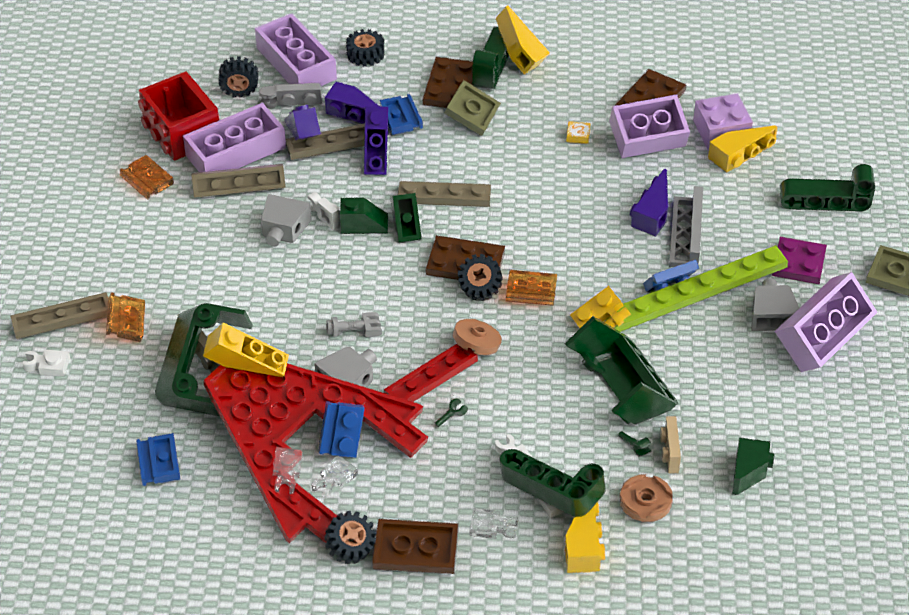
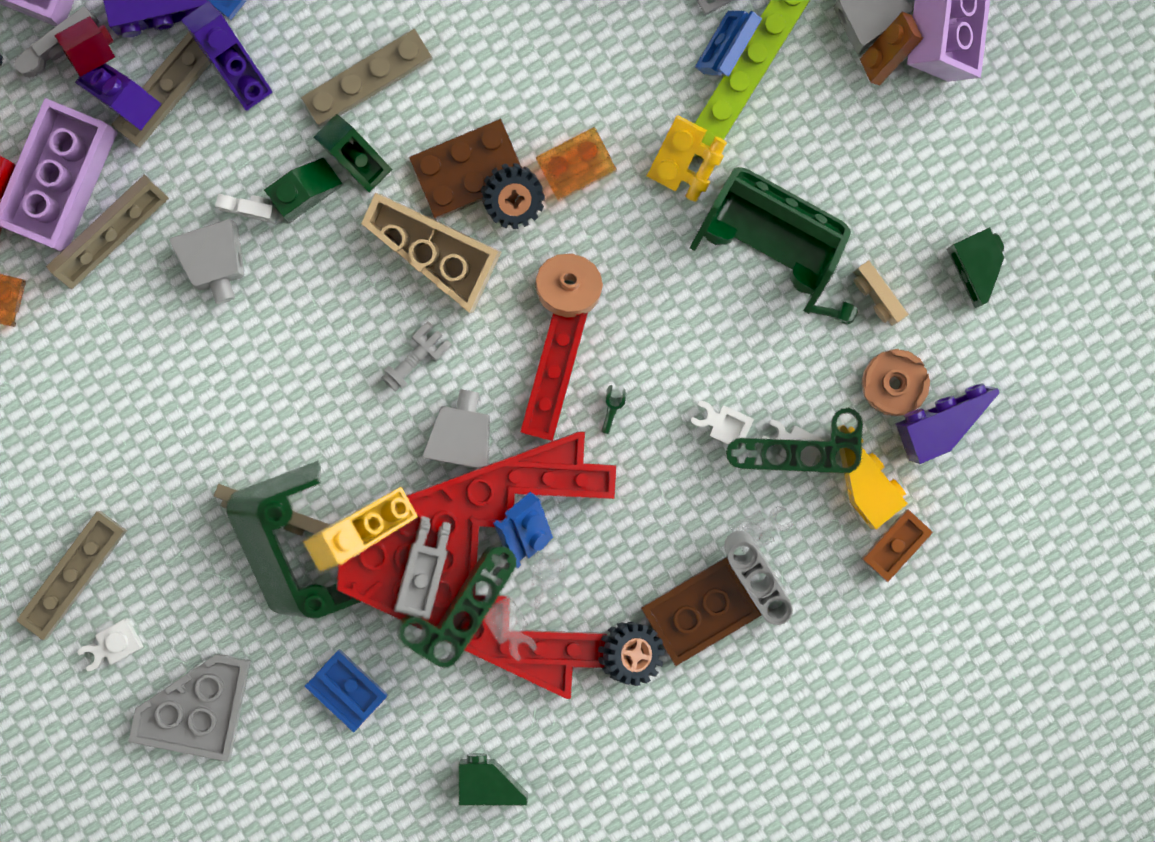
camera: 35 degrees left, 40 degrees up
clear orange plate [106,292,145,342] -> none
none -> dark red brick [54,16,115,77]
none -> light grey plate [128,654,251,762]
none -> tan wedge [361,193,502,313]
none -> light grey hinge [394,516,451,619]
none -> dark green beam [397,545,516,668]
none -> dark green slope [459,753,528,806]
none -> light grey beam [724,531,793,625]
none -> dark orange plate [860,12,923,85]
none -> dark orange plate [861,509,933,582]
none -> dark purple slope [895,383,1000,464]

